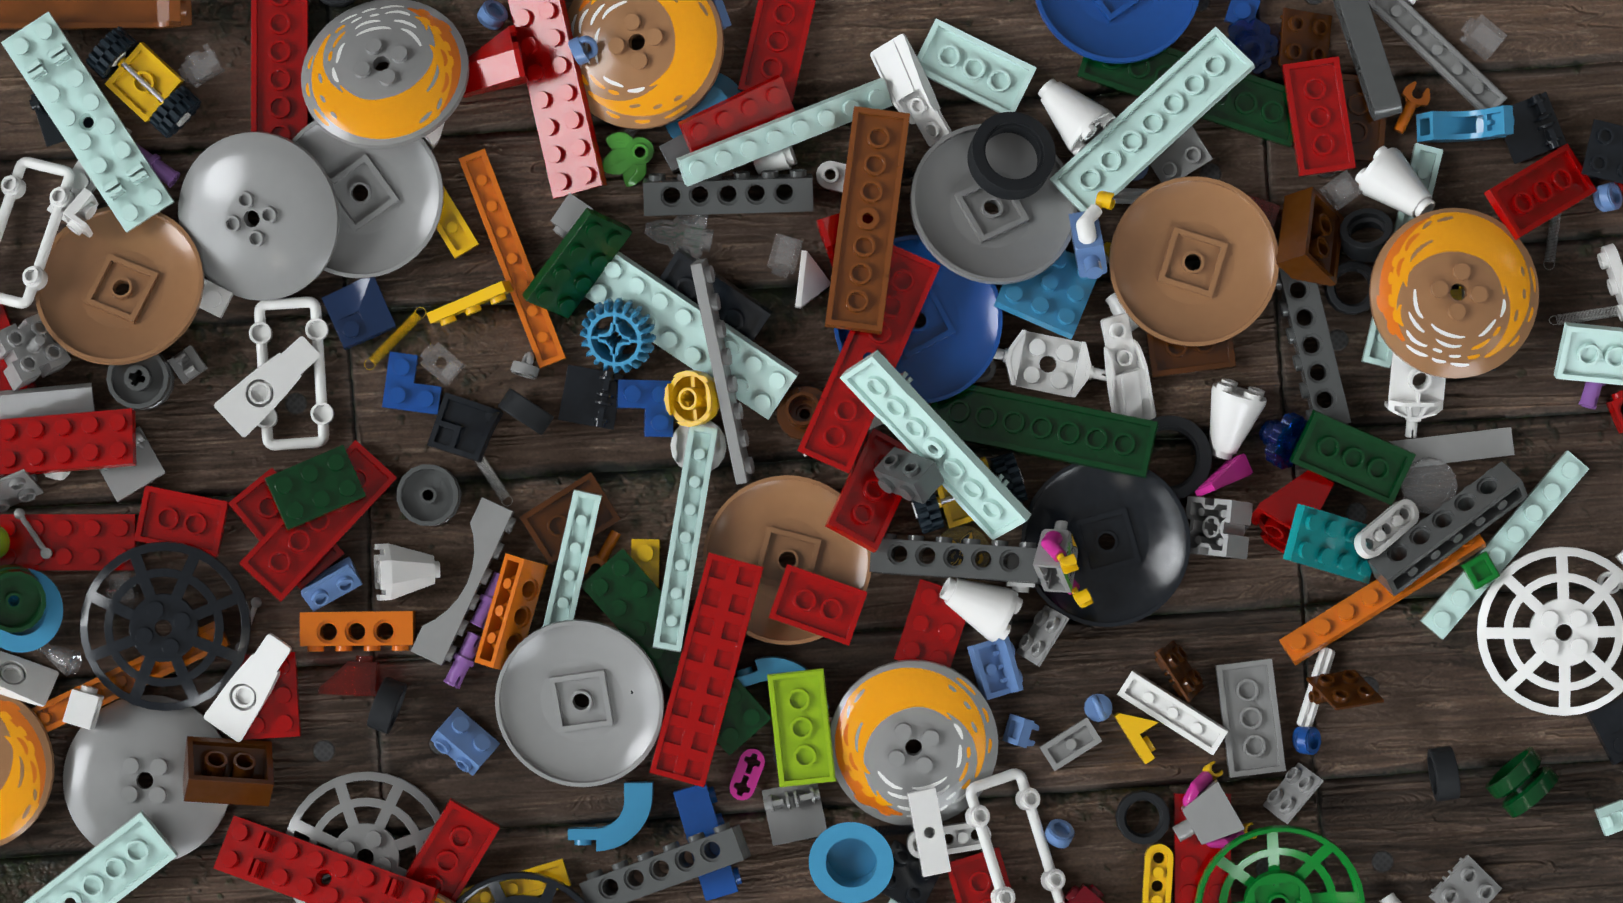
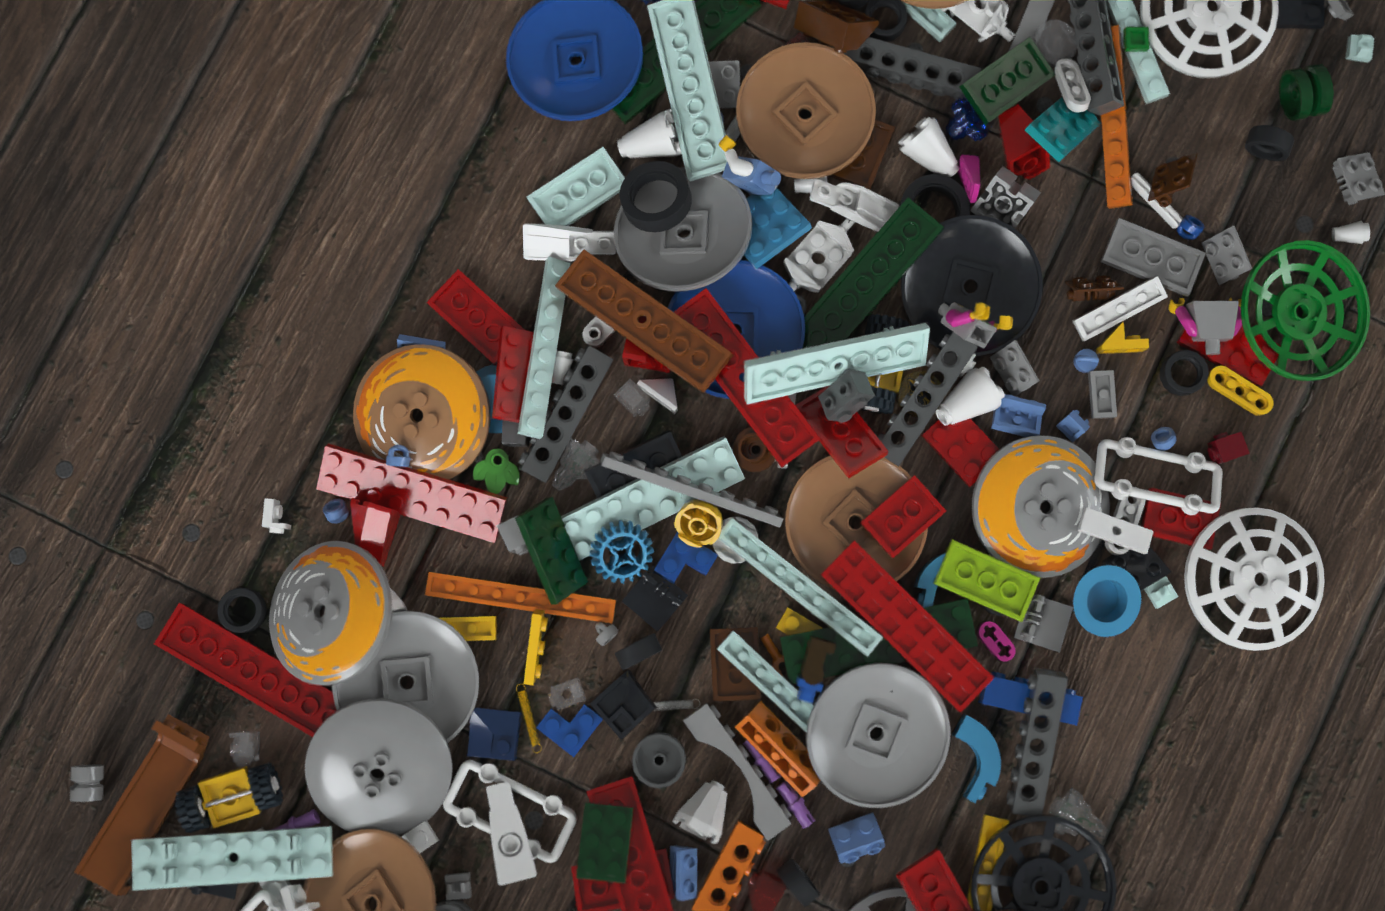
camera: 60 degrees left, 5 degrees down
none -> dark brown hips [796,635,836,703]

